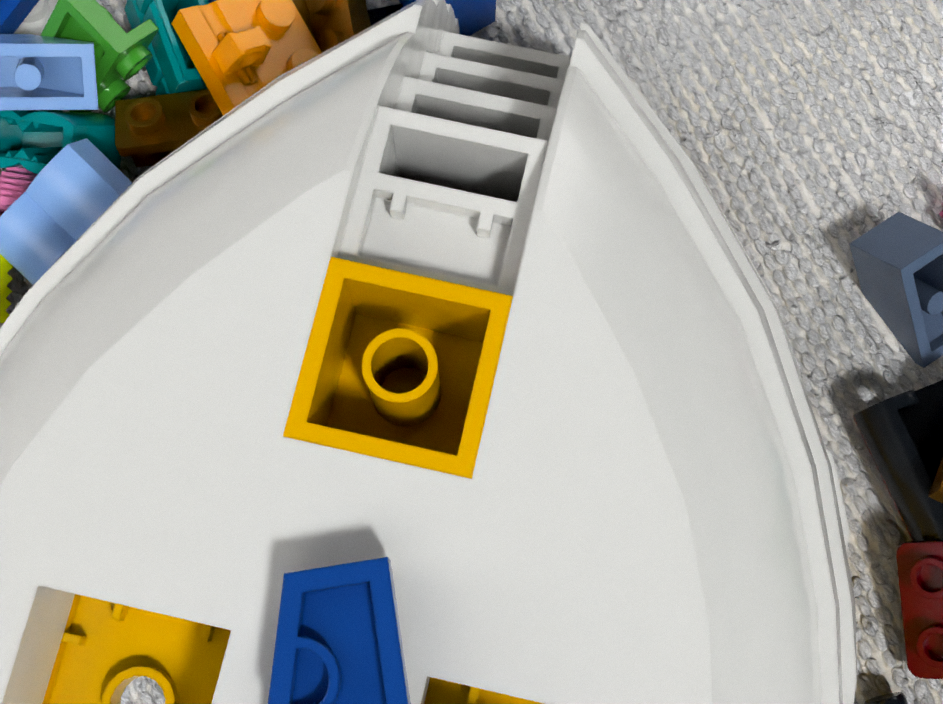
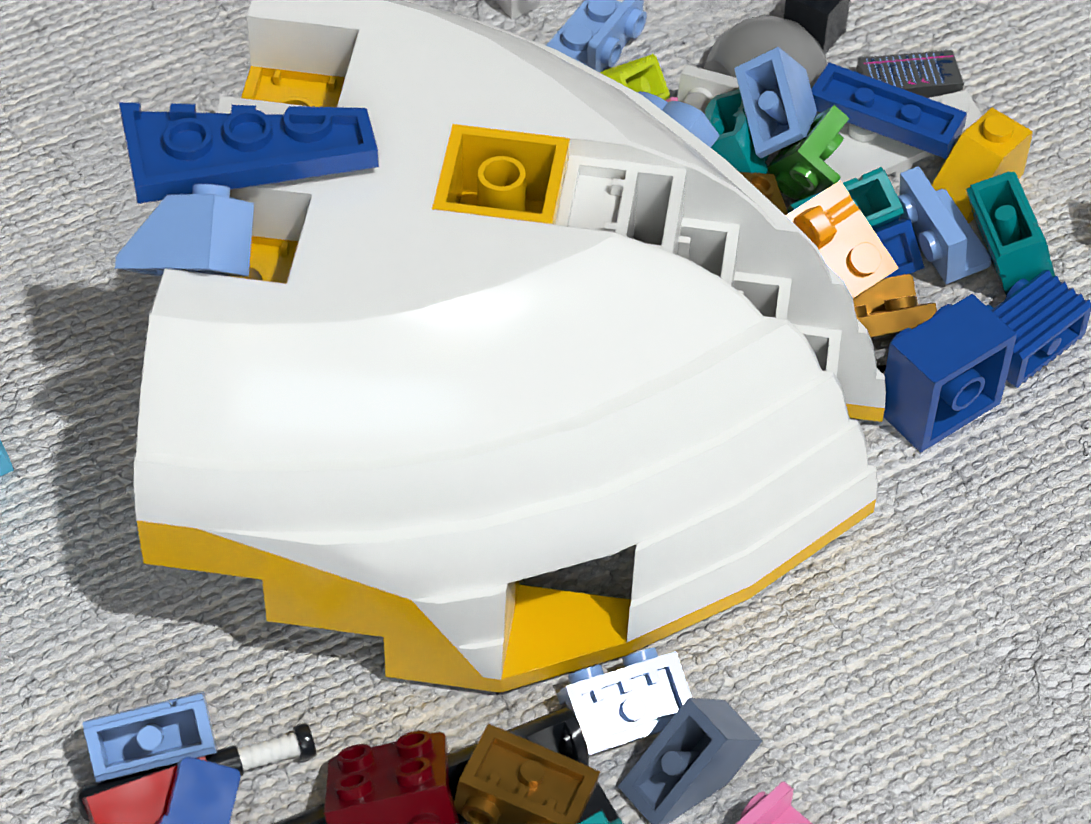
camera: 85 degrees right, 25 degrees down
none -> bracket [556,647,692,756]

